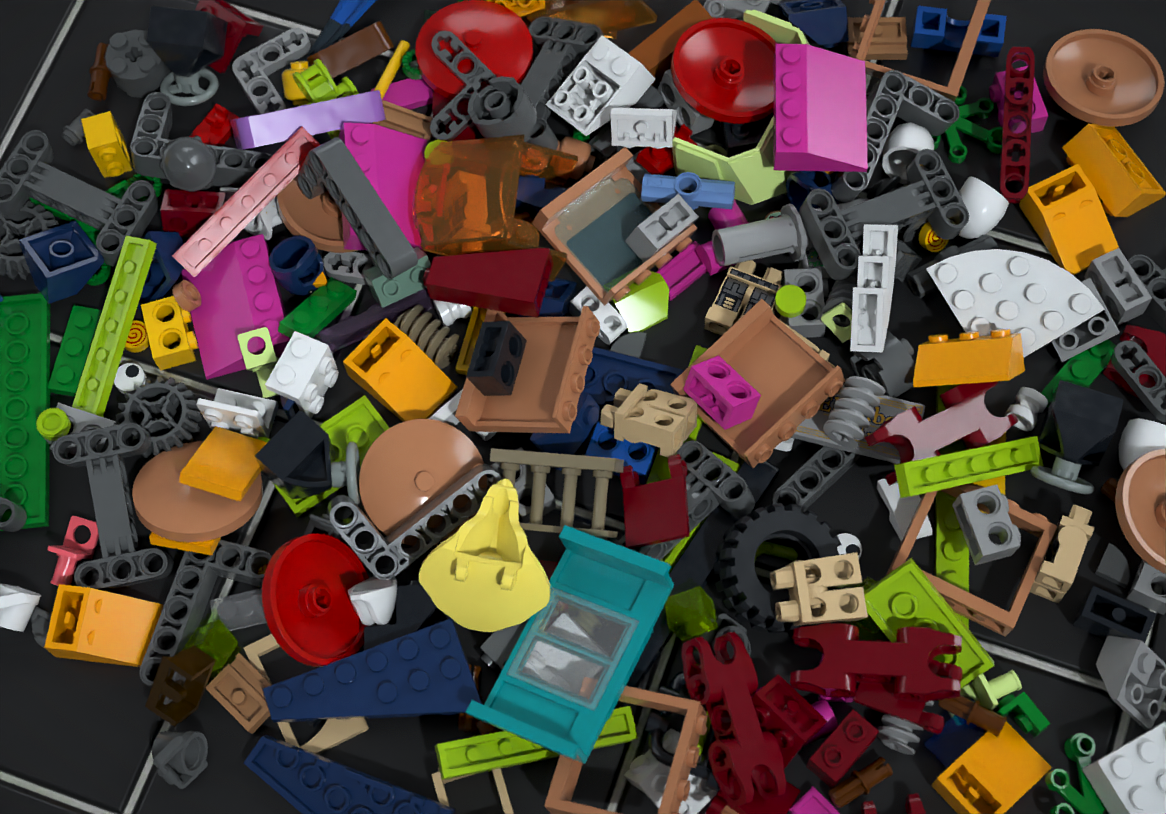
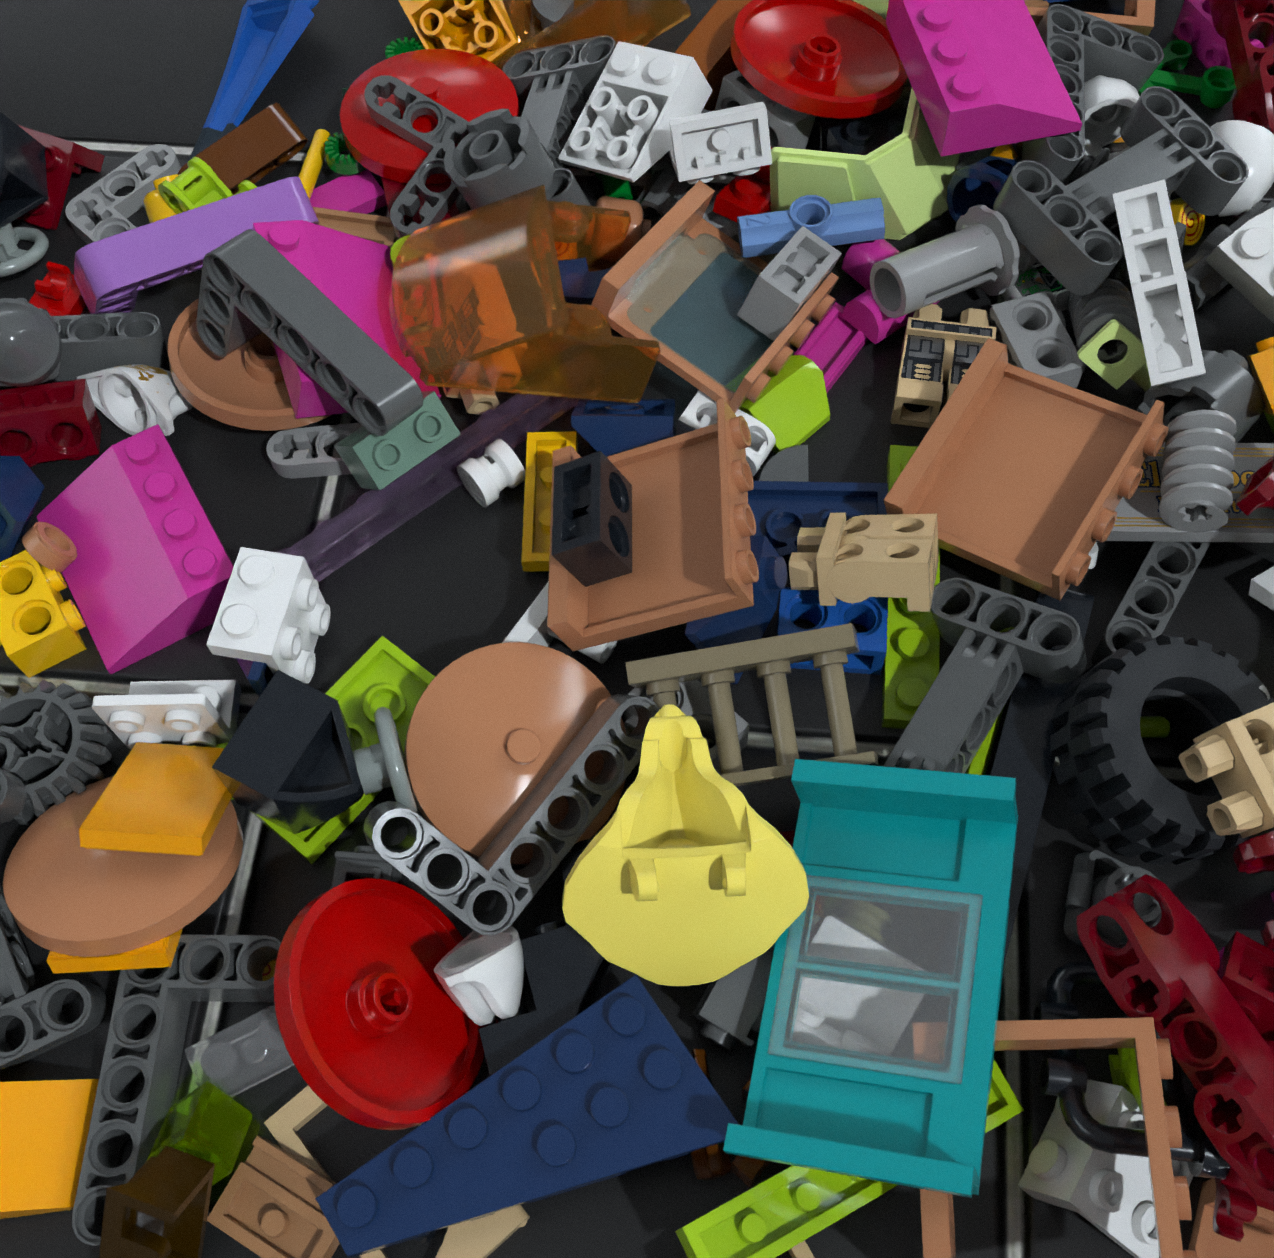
camera: 15 degrees left, 5 degrees down
tile [172,126,320,278] -> none
yellowish green bracket [238,327,279,398] -> none
dark blue piece [269,236,327,296] -> none
green plate [278,277,357,338] -> none
light orange slope [343,318,458,422] -> none
dark tan piece [394,304,459,369] -> none
dark red slope [423,248,554,318] -> none
dark red flag [620,454,690,549] -> none
clear neon green panel [665,586,718,640] -> none
dark pink brick [683,355,761,430] -> none
lime tile [775,285,807,318] -> none

